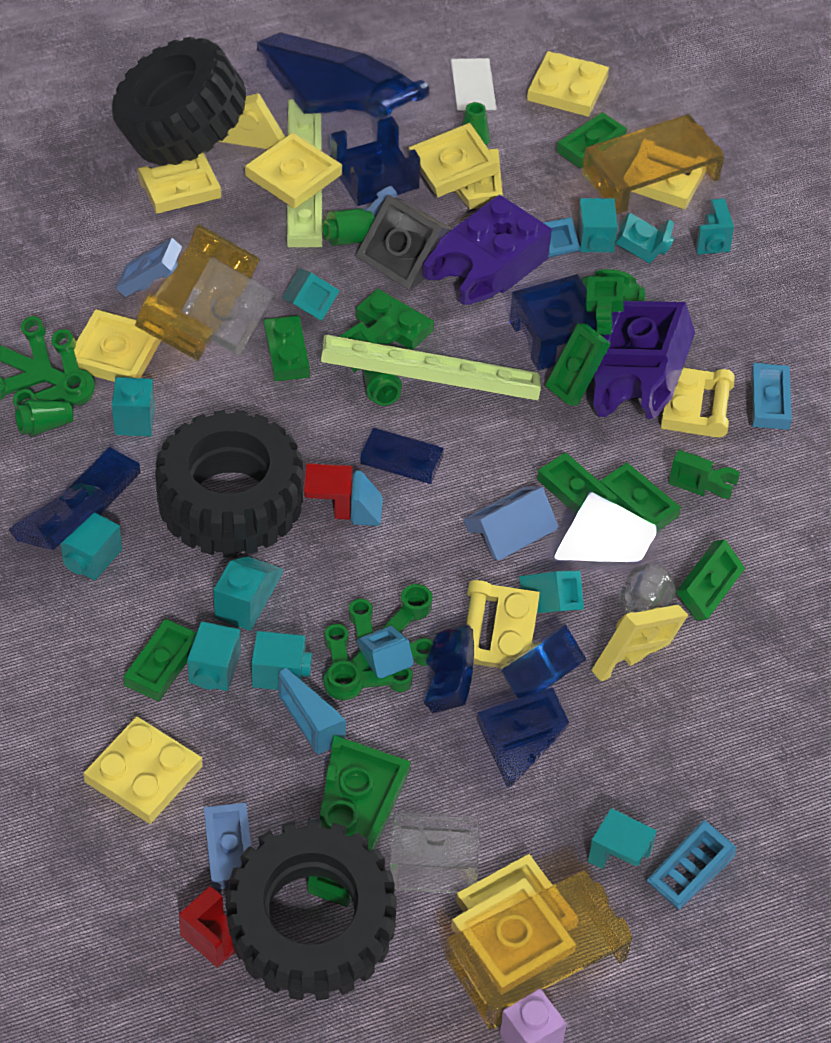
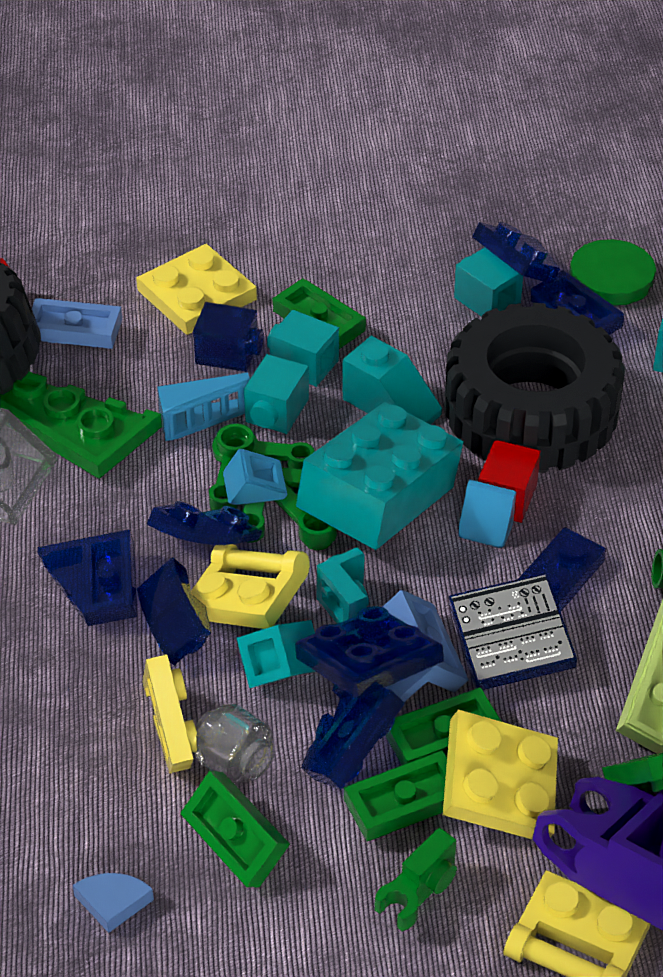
camera: 110 degrees right, 5 degrees down
none -> medium blue tile [72,873,154,933]
none -> clear blue brick [193,302,264,372]
none -> clear blue tile [295,606,444,699]
none -> teal brick [296,402,464,550]
none -> teal bracket [316,547,369,637]
none -> light yellow plate [443,710,558,840]
none -> tile [448,573,577,690]
none -> green tile [569,239,656,306]

